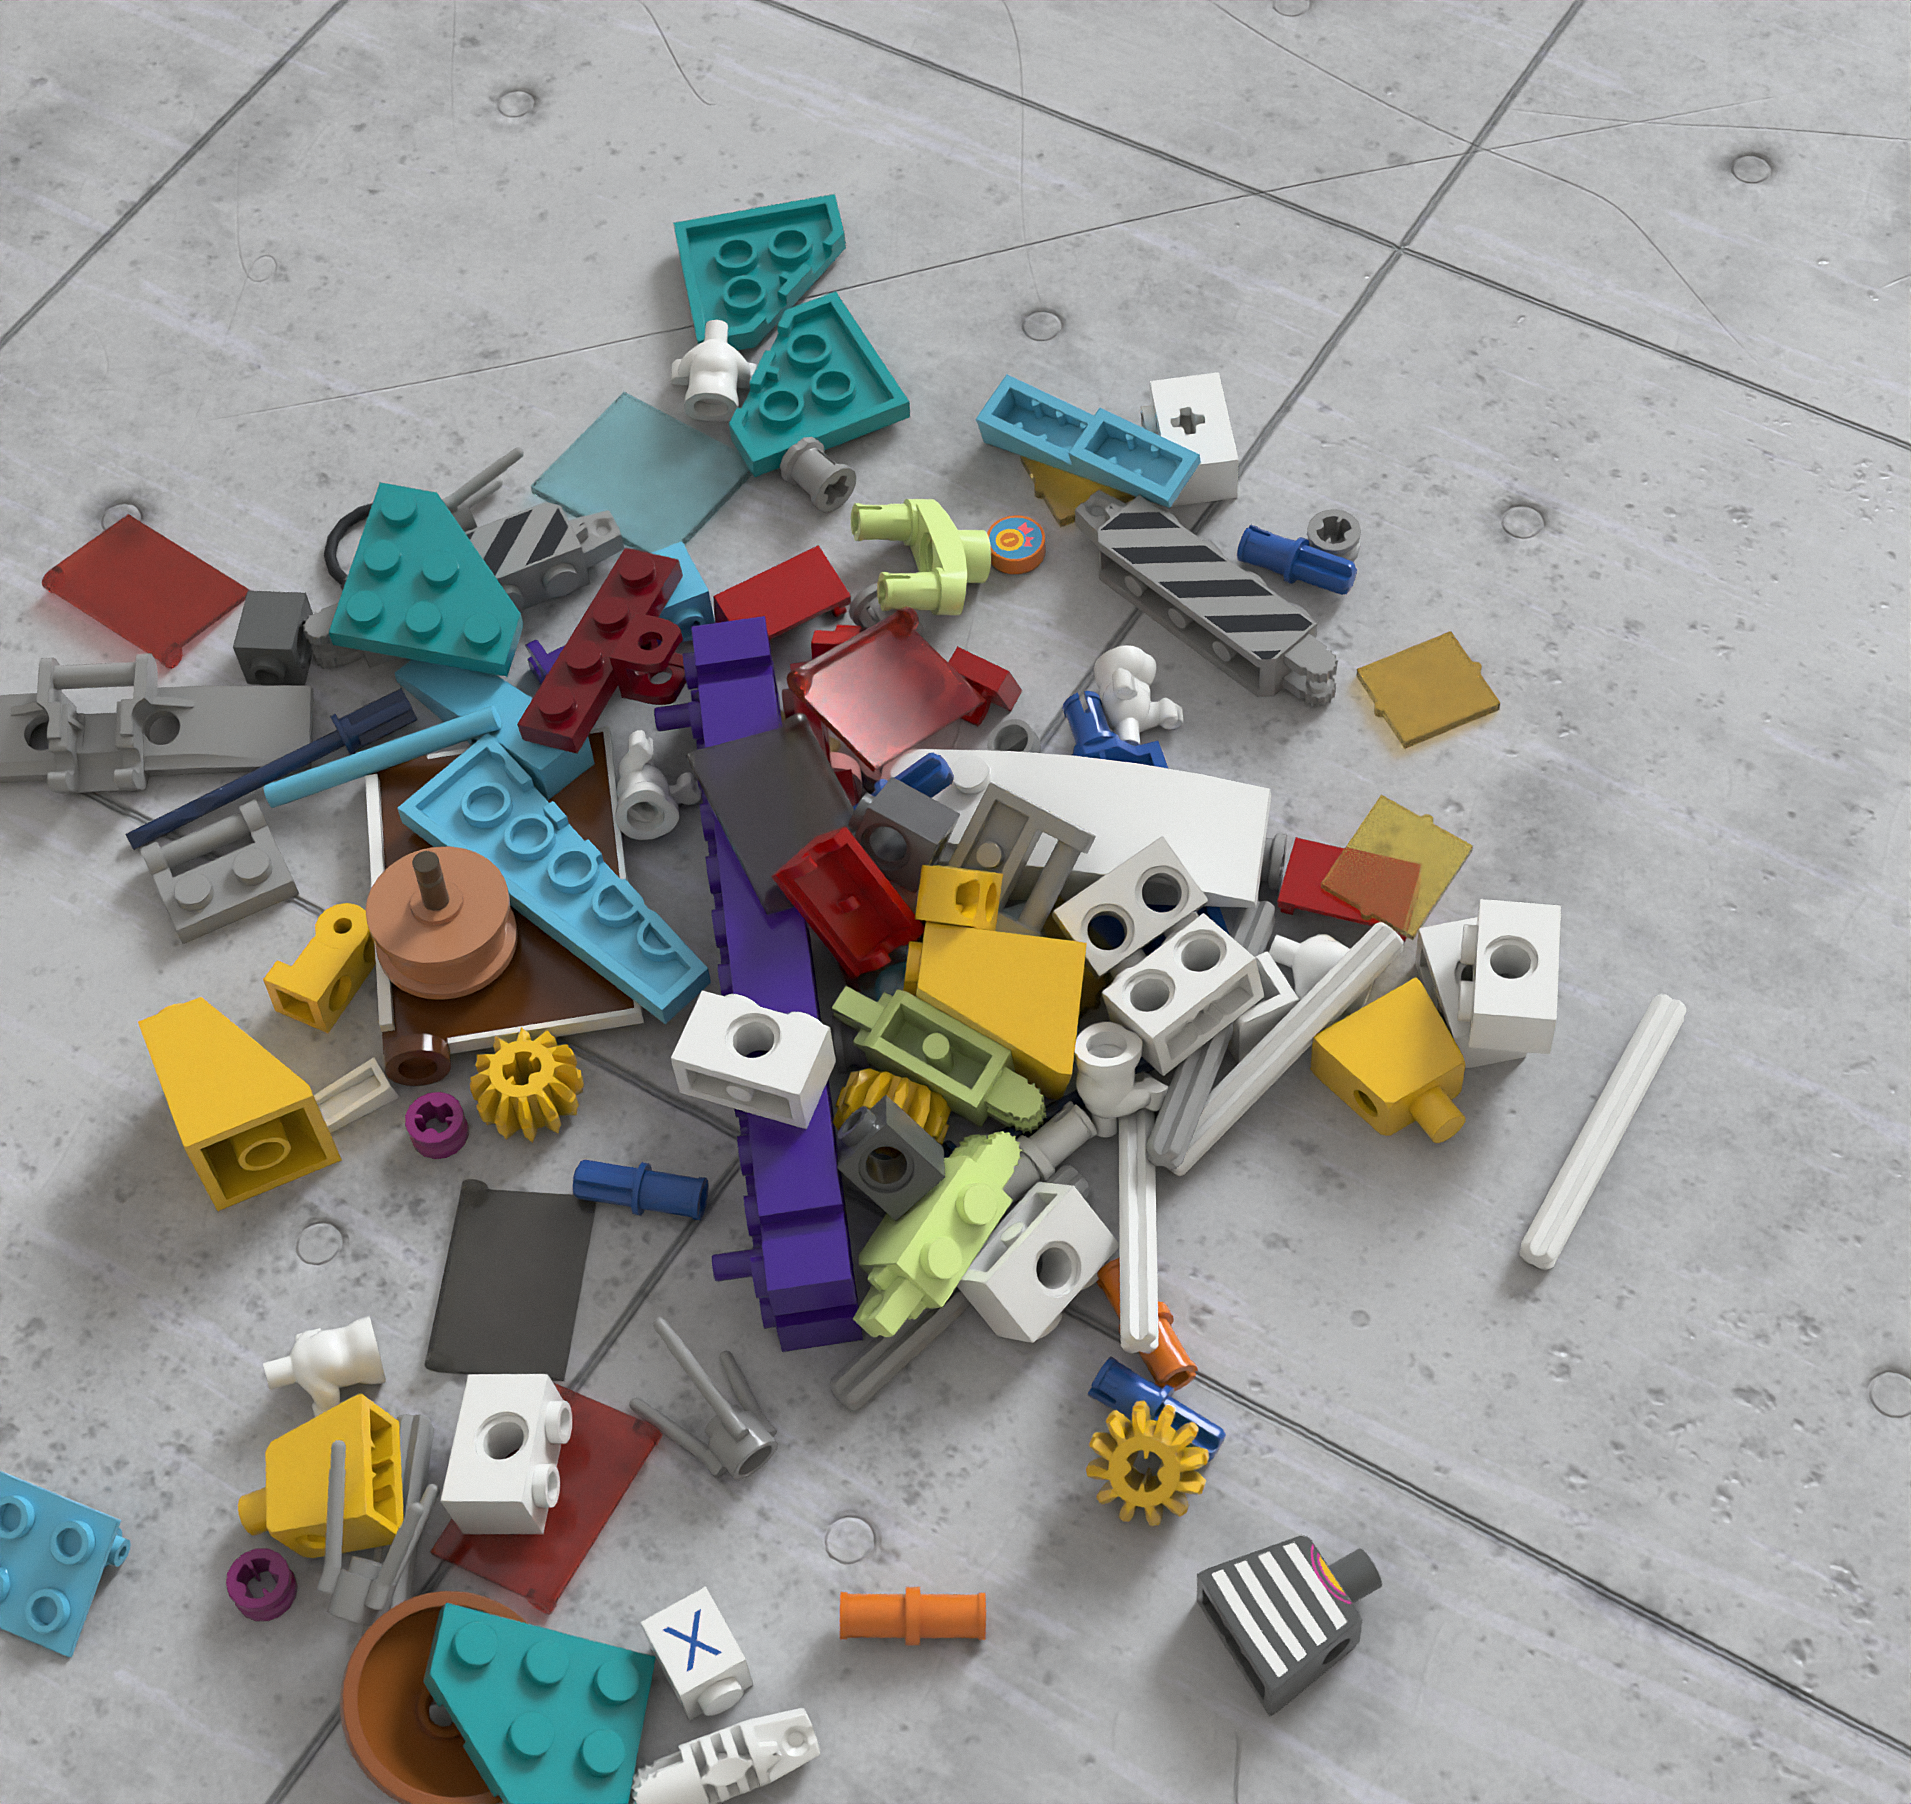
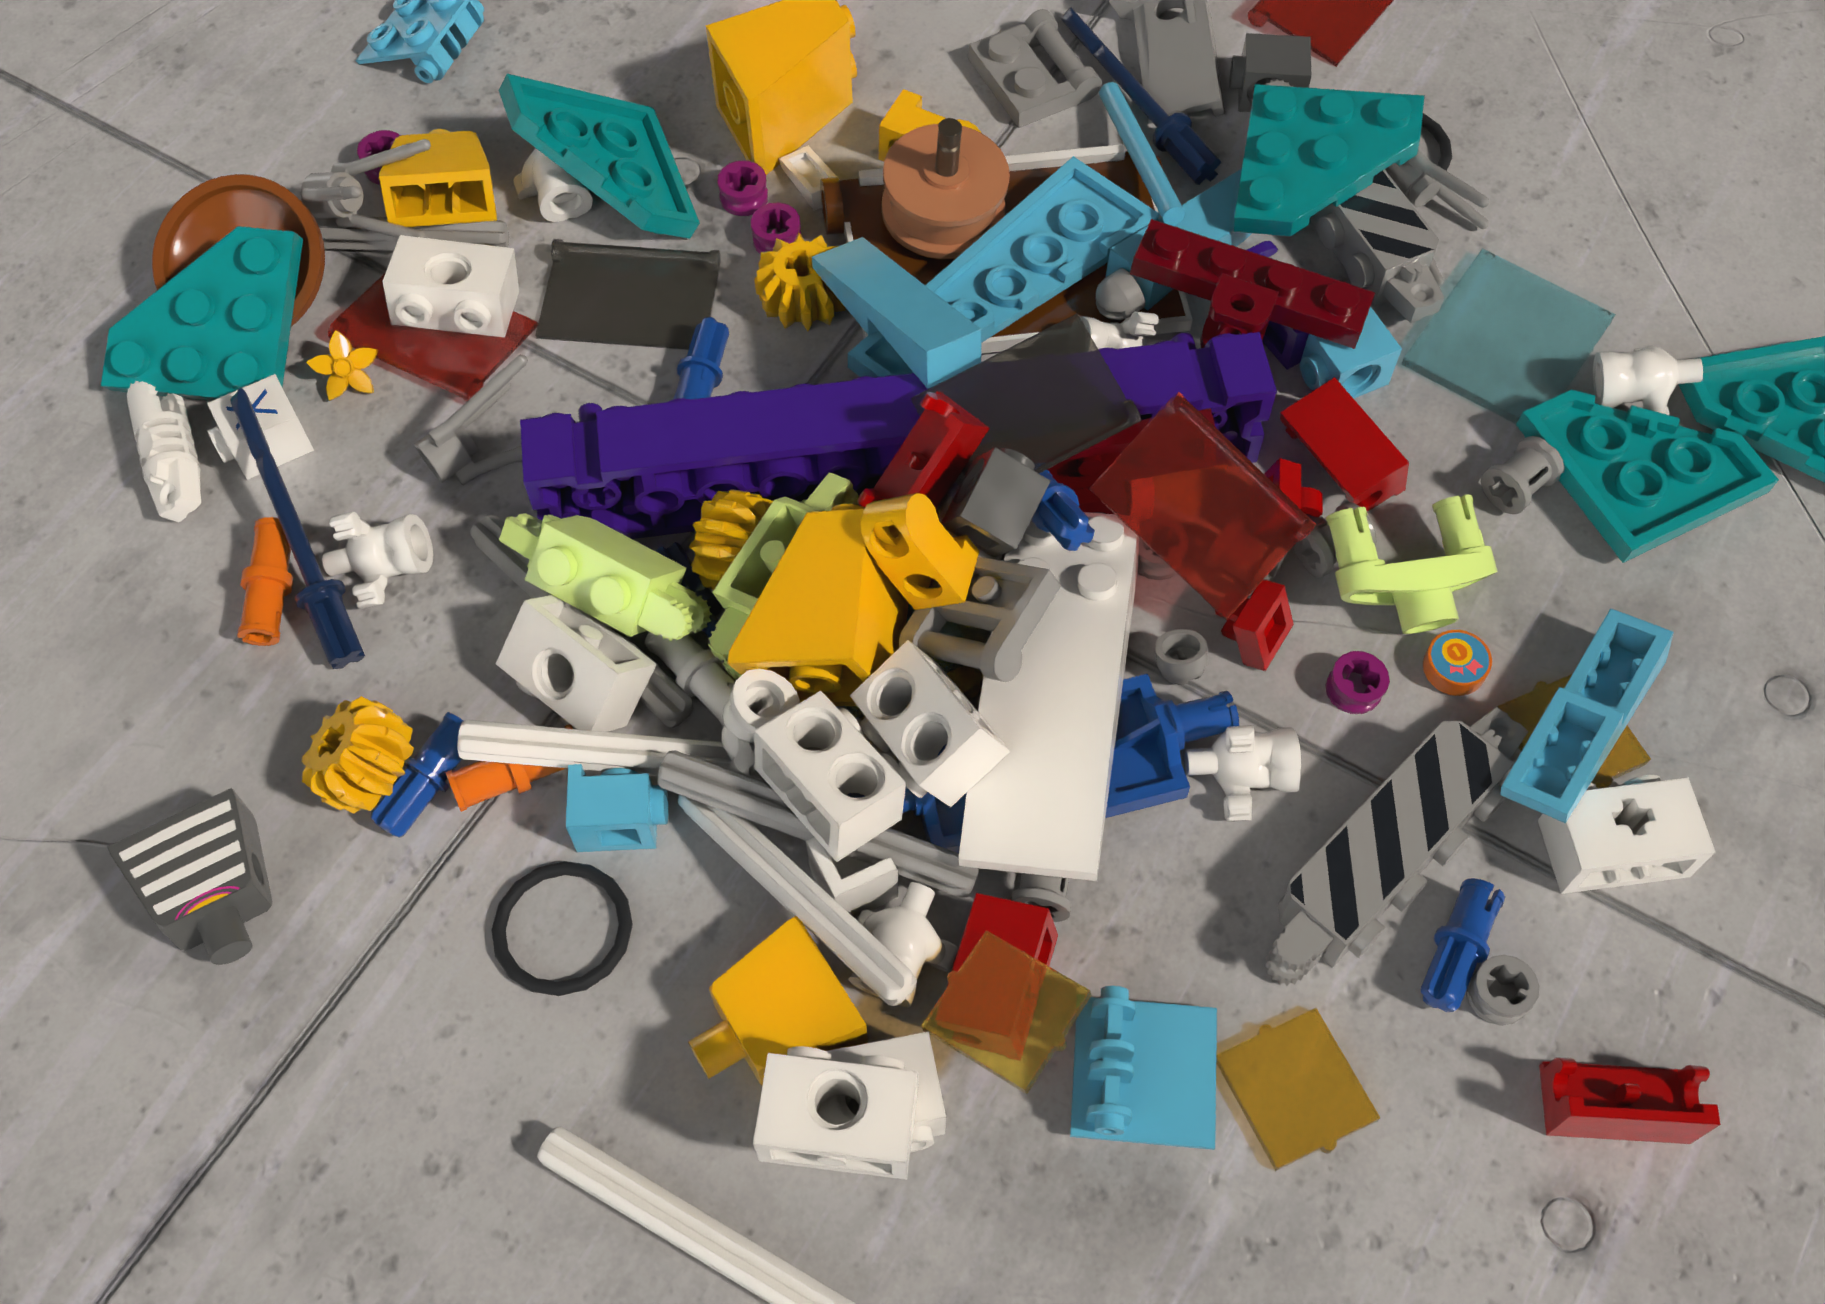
camera: 85 degrees right, 5 degrees up
white brick [671,991,836,1129] -> none
dark grey brick [837,1095,945,1221] -> none
none -> dark blue piece [230,388,365,669]
none -> yellow plant [306,330,378,401]
none -> white piece [322,512,433,609]
none -> black piece [491,861,633,996]
none -> teal plate [498,74,700,239]
none -> medium azure brick [566,764,668,852]
none -> magenta bush [717,161,768,216]
none -> medium azure slope [812,237,981,389]
none -> medium azure hinge [1070,986,1217,1150]
none -> light grey hinge [1096,268,1145,321]
none -> magenta bush [1325,651,1390,714]
none -> red hinge [1539,1057,1721,1144]

